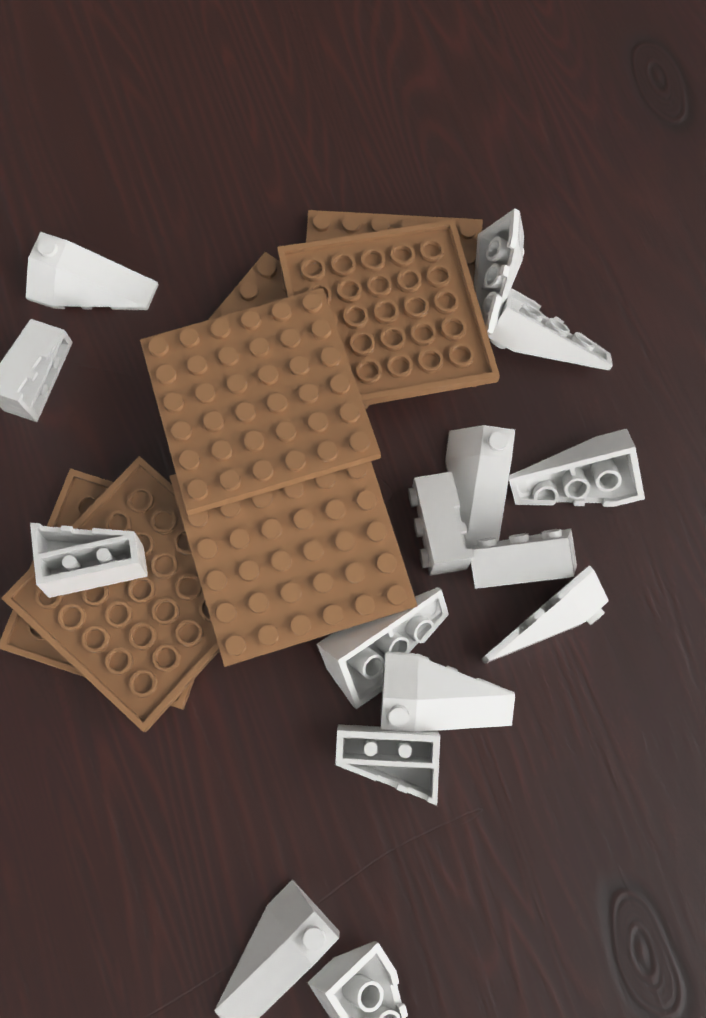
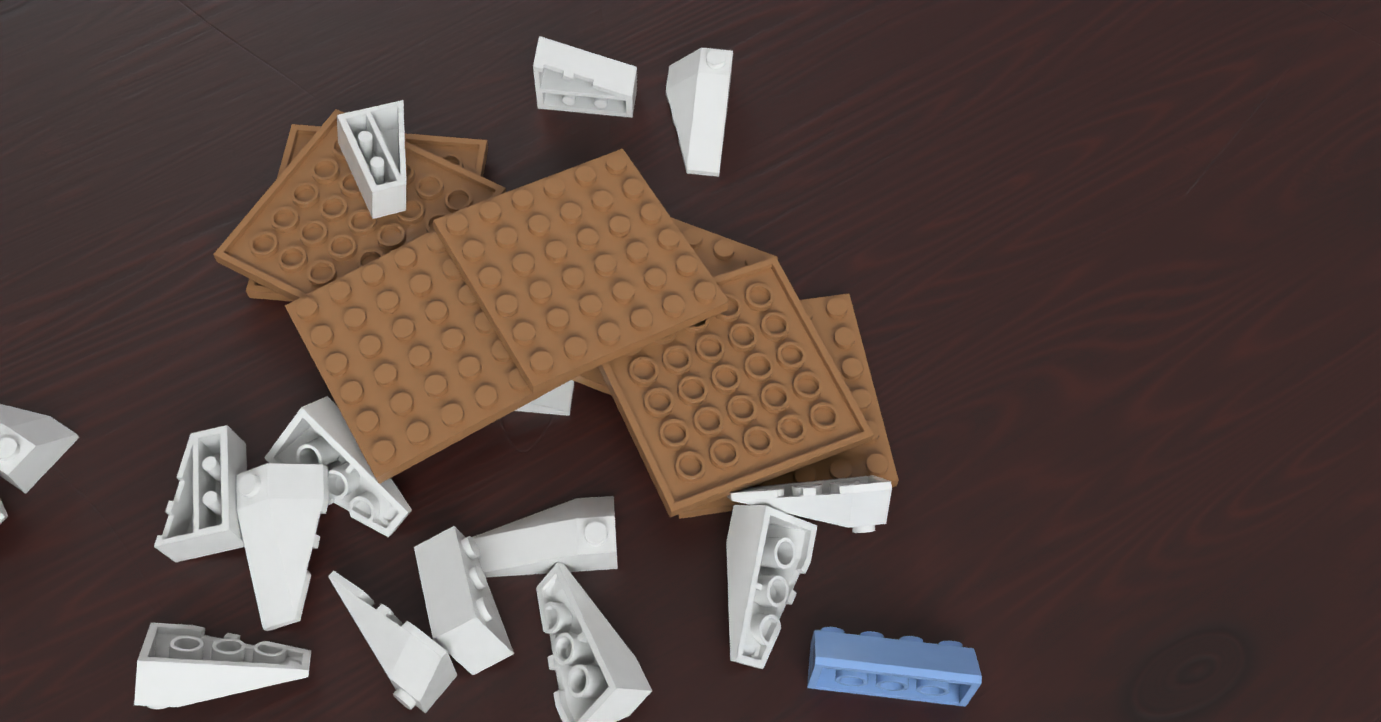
camera: 75 degrees right, 15 degrees down
white wedge [408,472,474,576] -> none
none -> white wedge [134,623,311,709]
none -> light blue slope [807,627,982,707]

